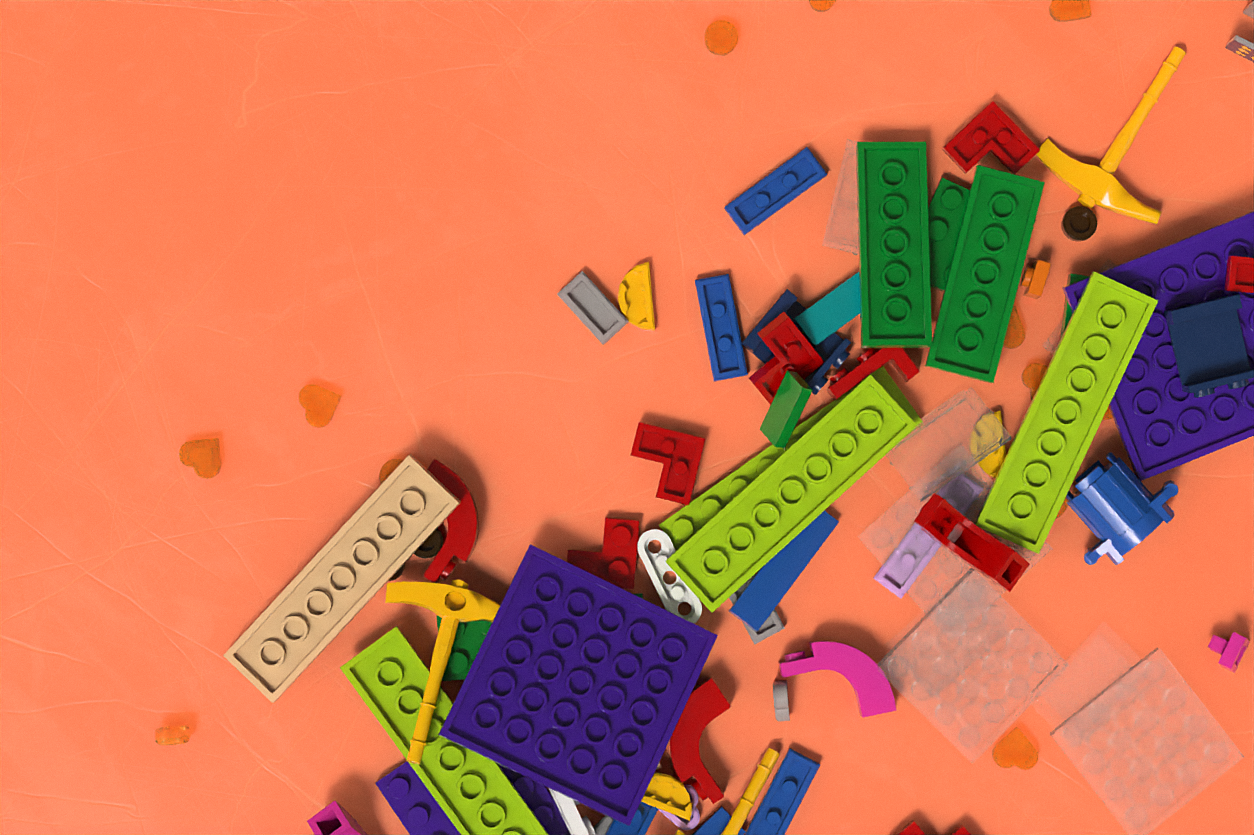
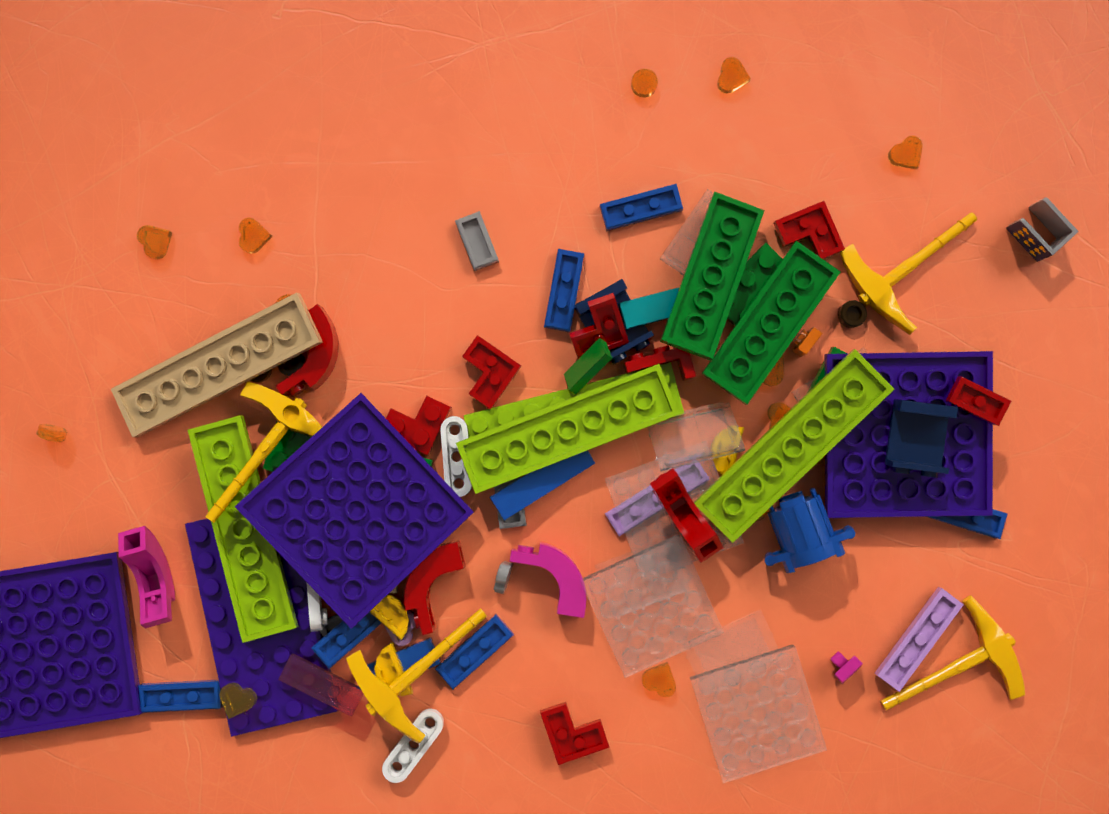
camera: 15 degrees right, 0 degrees up
yellow tile [618,262,655,331] -> none

